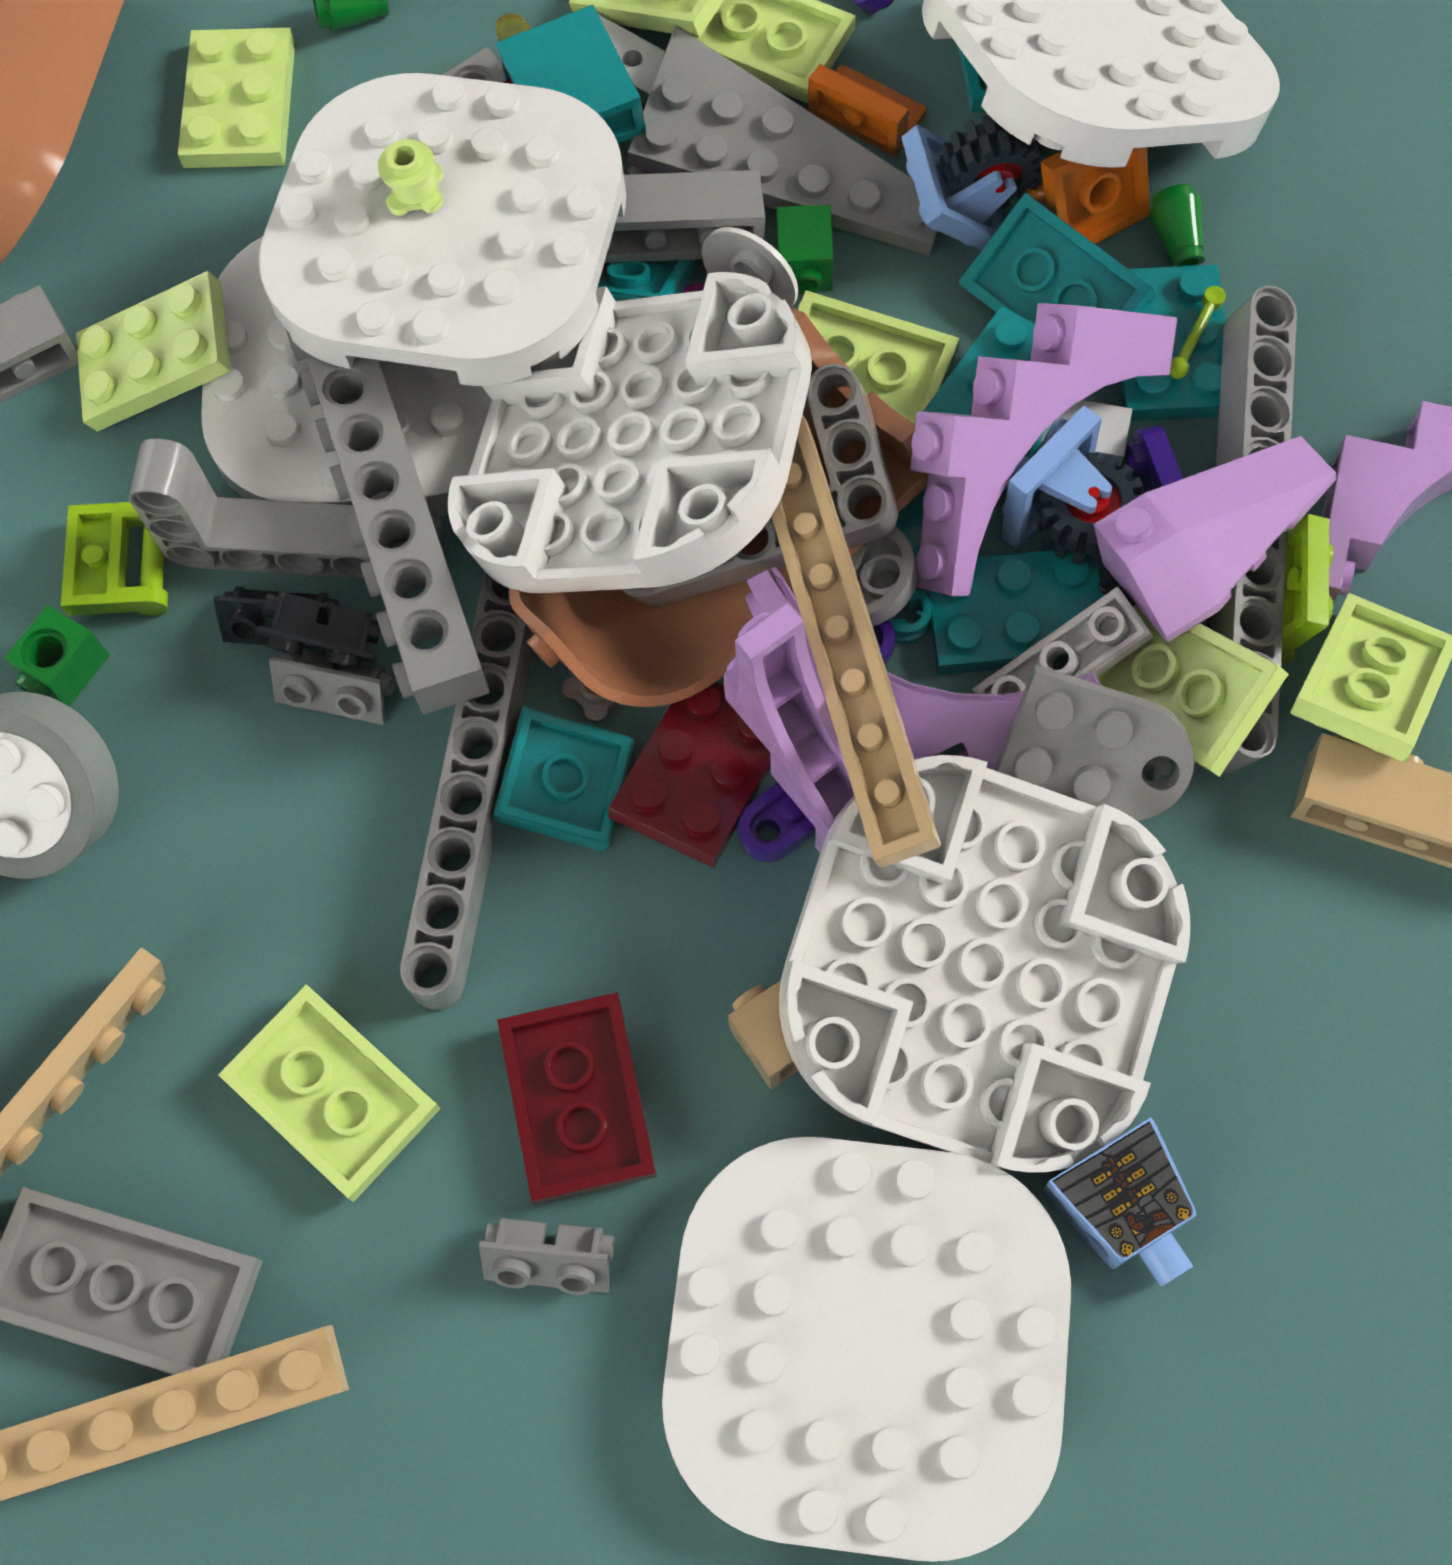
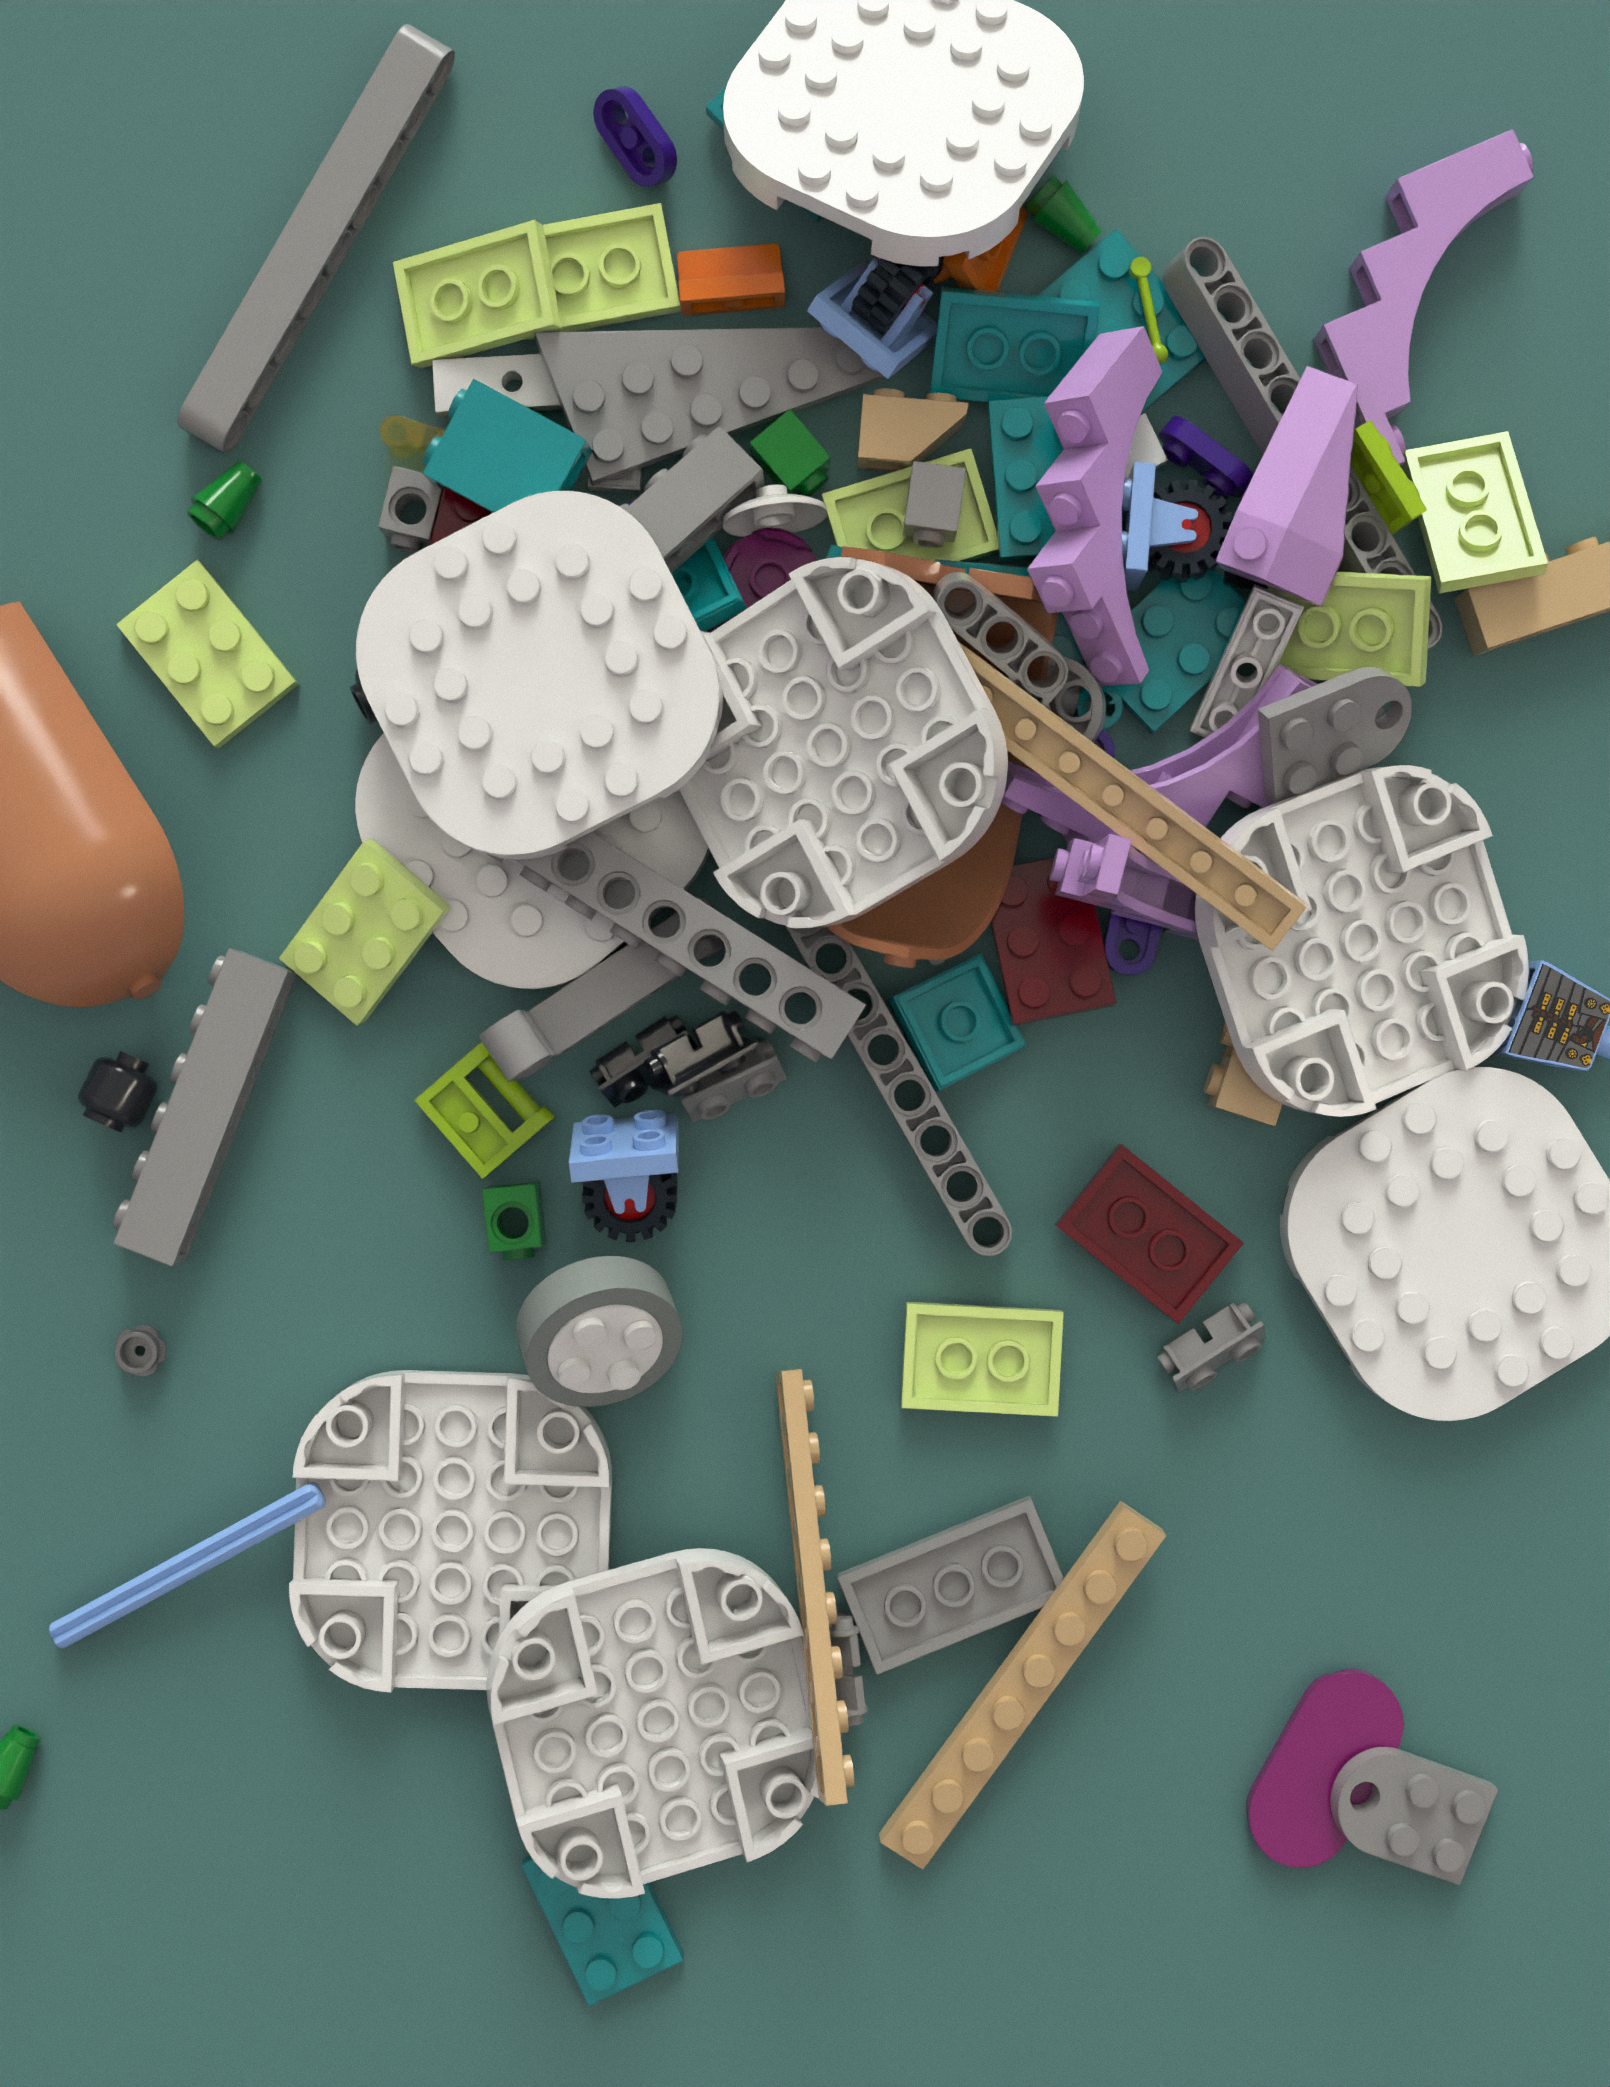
camera: 45 degrees left, 20 degrees up
yellowish green brick [377,139,444,216] -> none
none -> light blue plate [569,1109,679,1242]
none -> tan slope [857,388,968,472]
none -> light grey brick [902,461,966,548]

